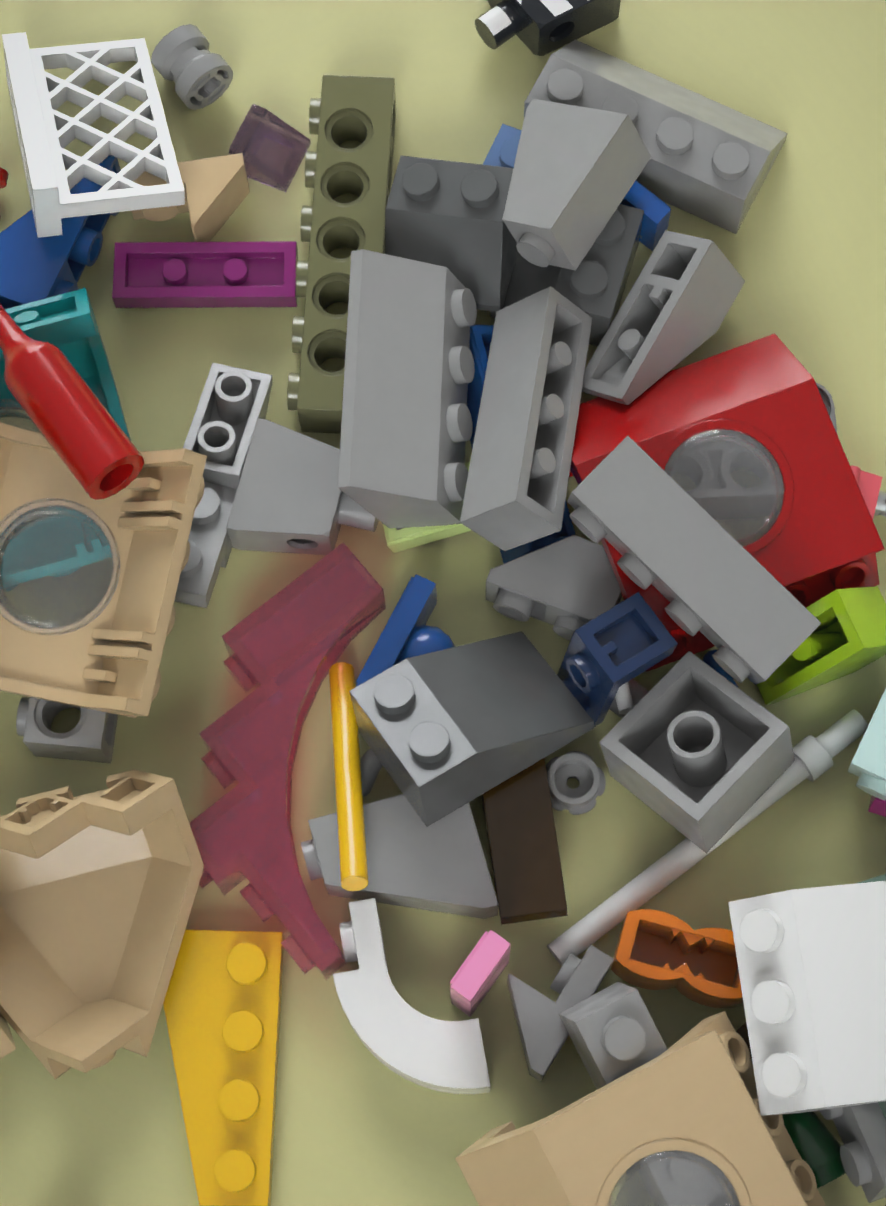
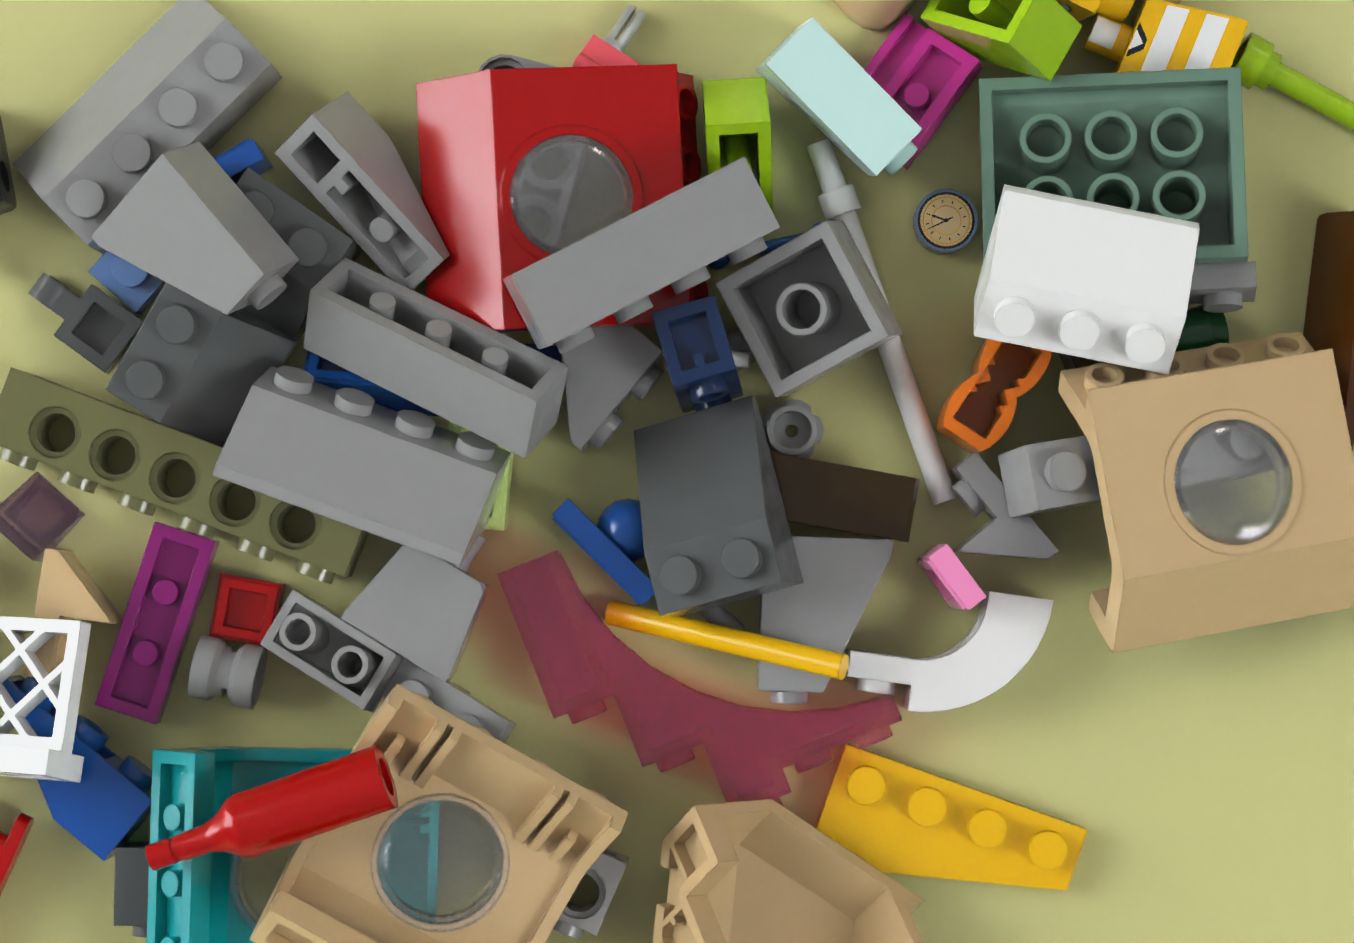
camera: 70 degrees left, 15 degrees up
none -> dark grey plate [29,273,143,374]
none -> light grey wheel [188,635,267,710]
none -> red tile [209,573,286,645]
none -> tile [913,189,978,254]

